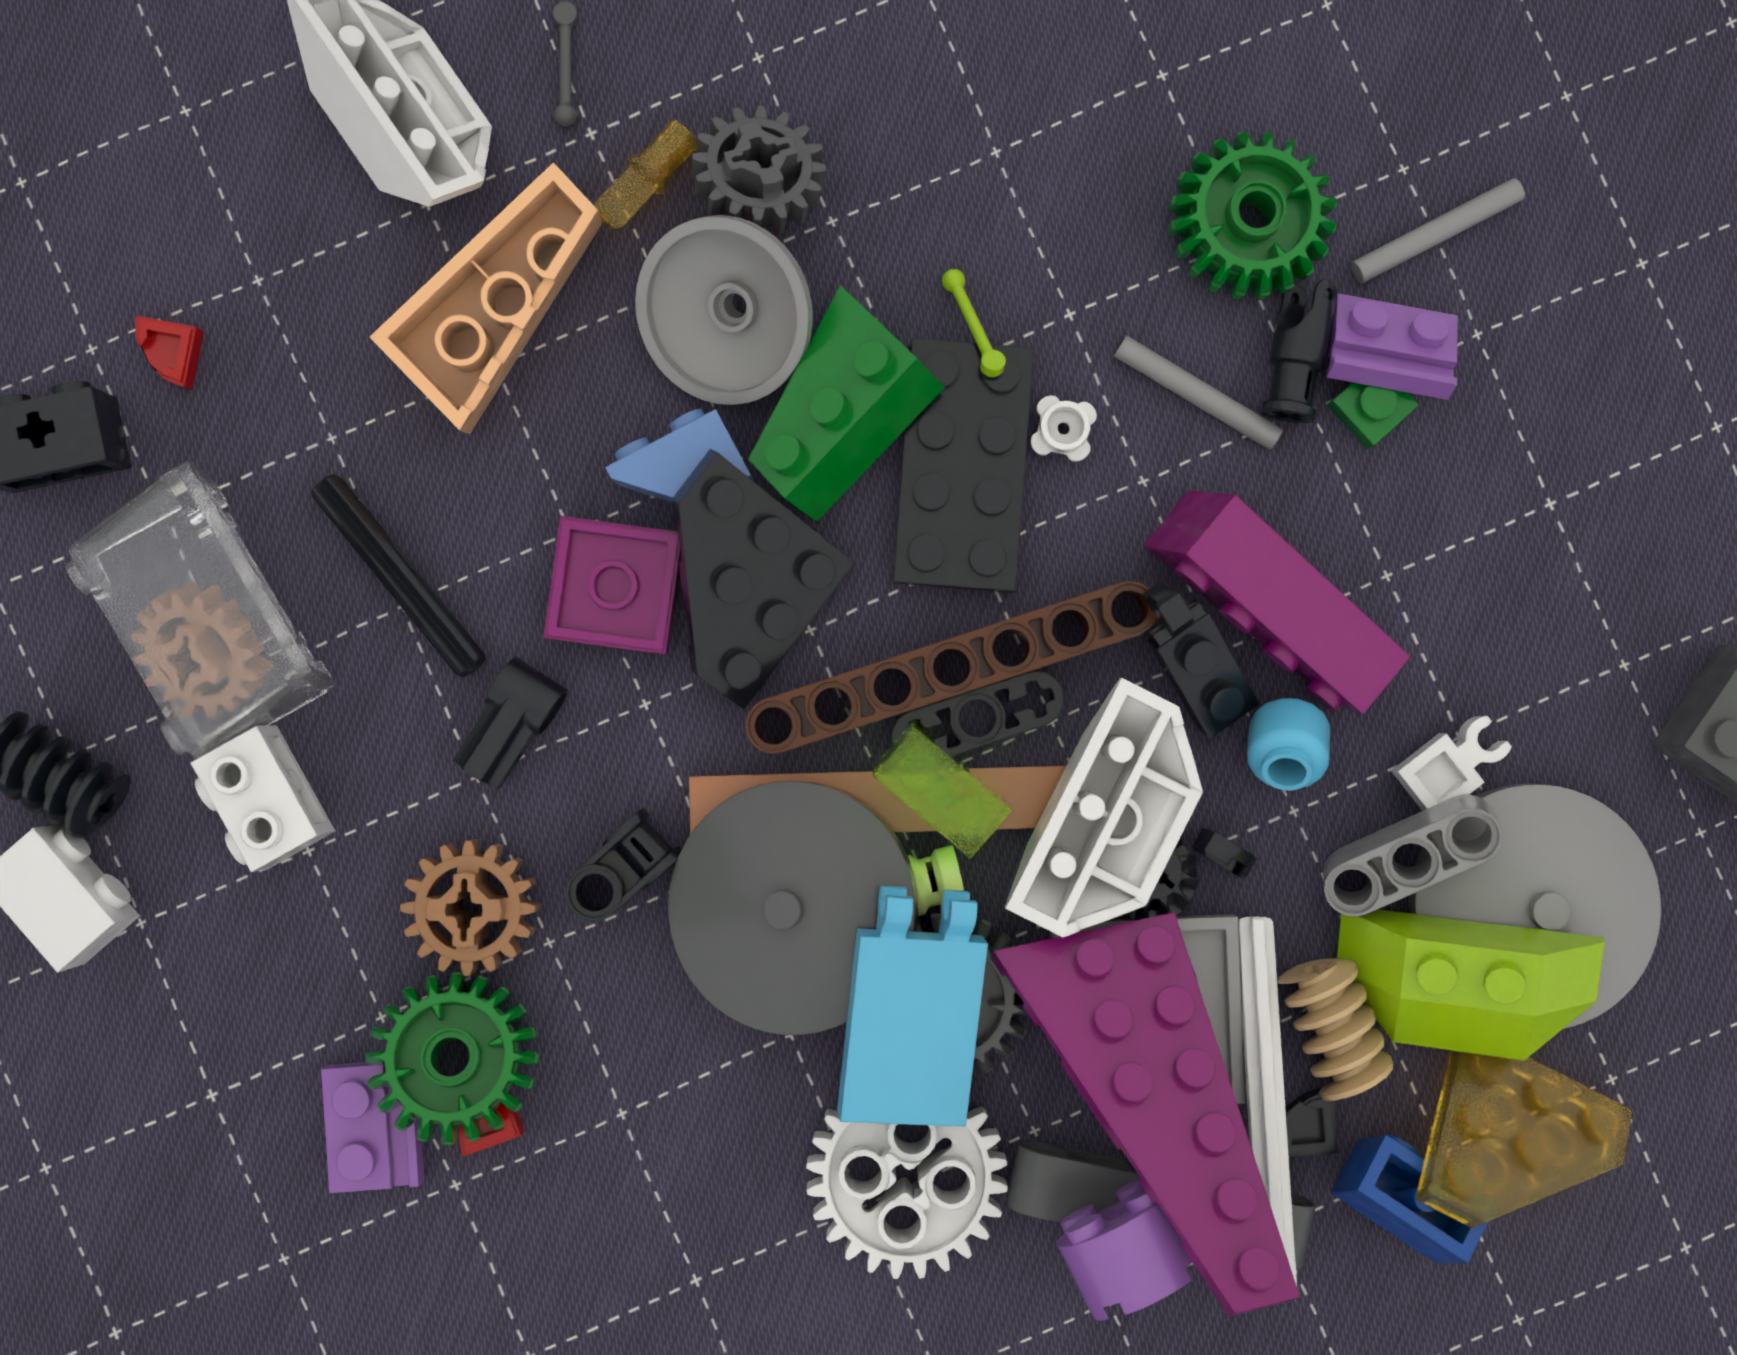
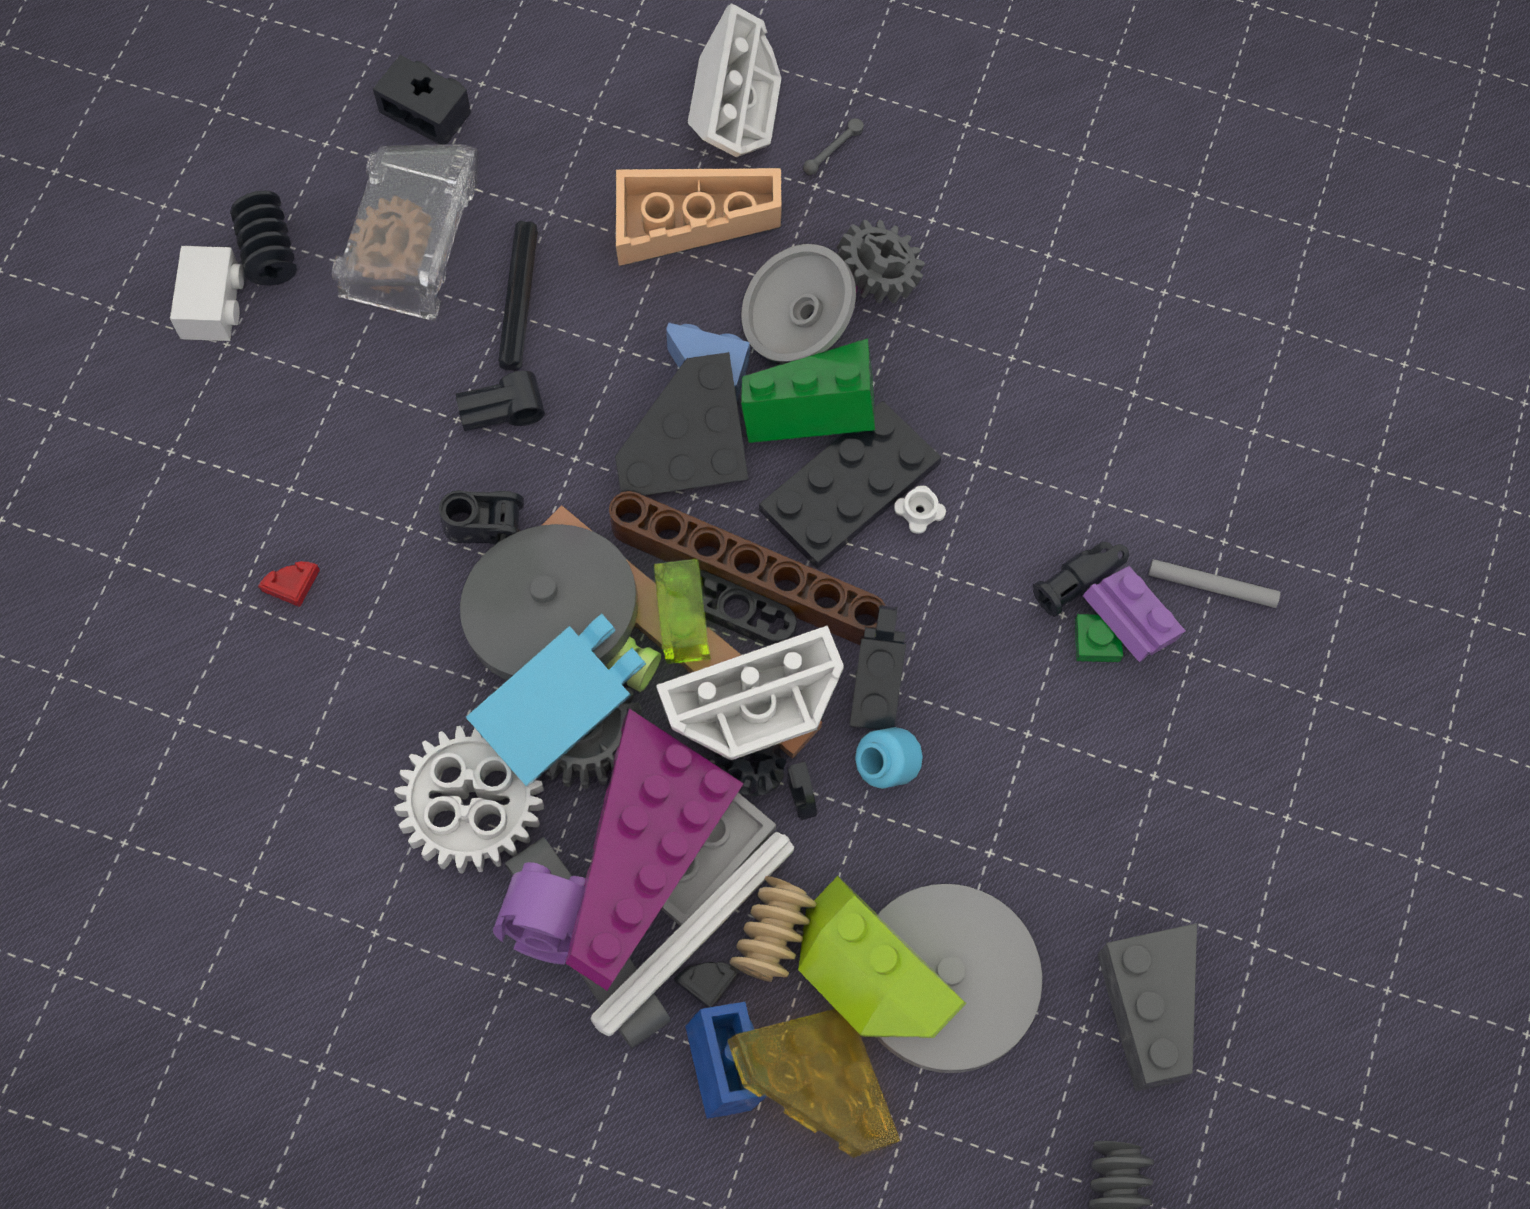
camera: 45 degrees right, 20 degrees down
red tile [135,316,204,390] -> none
white brick [191,725,335,872] -> none
medium lavender plate [321,1062,425,1193] -> none
green gear [365,972,540,1145] -> none
medium nougat gear [400,839,540,976] -> none
magenta plate [543,516,681,655] -> none
clear yellow axle [594,119,697,230] -> none
lime hinge [942,269,1006,377] -> none
light grey bar [1114,335,1283,450] -> none
magenta wedge [1143,490,1411,714] -> none
green gear [1168,130,1337,300] -> none
light grey beam [1323,794,1503,917] -> none
white plate [1391,716,1512,811] -> none

